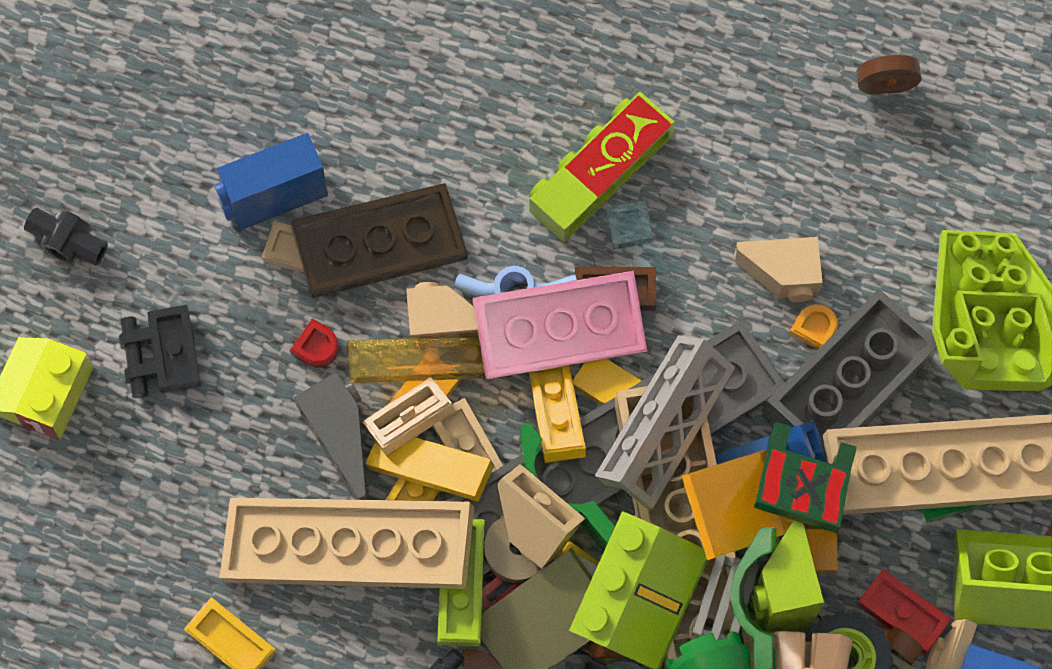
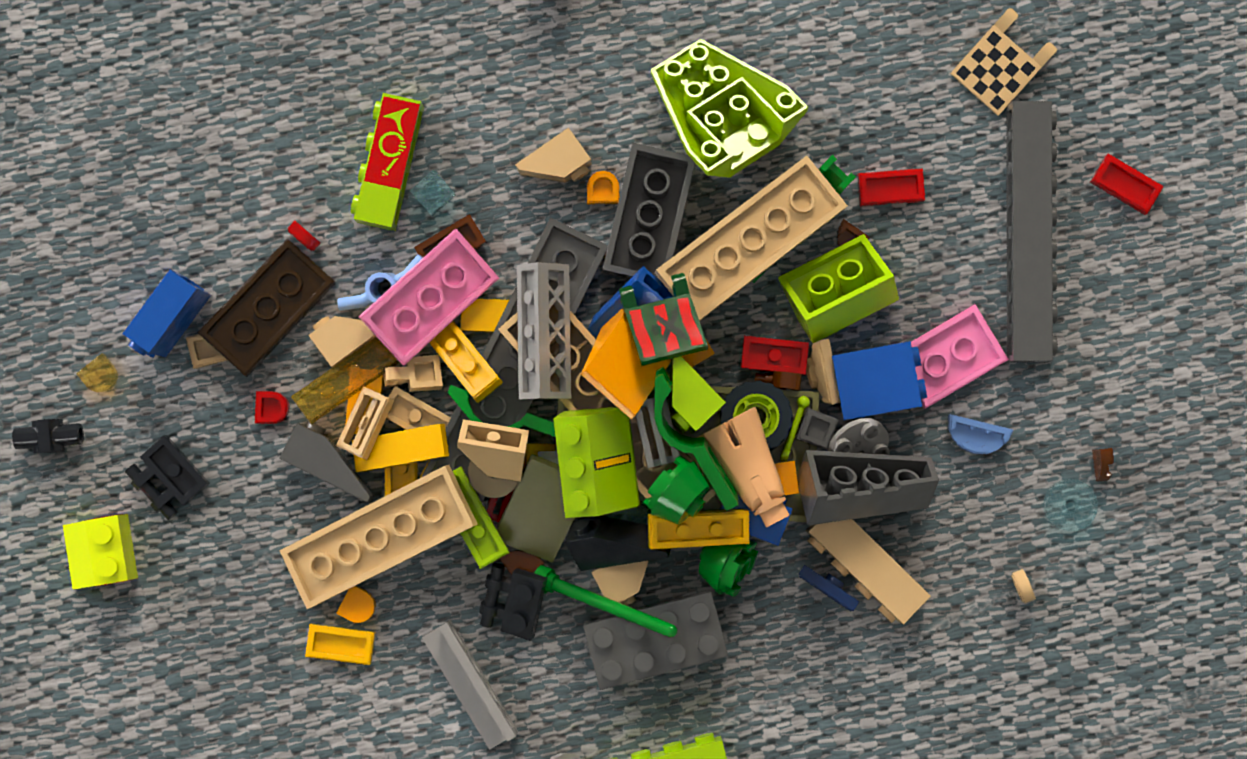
camera: 30 degrees left, 15 degrees up
none -> clear yellow tile [76,353,118,392]
none -> red tile [287,220,321,251]
none -> light orange tile [336,586,376,623]
none -> tan plate [383,355,443,392]

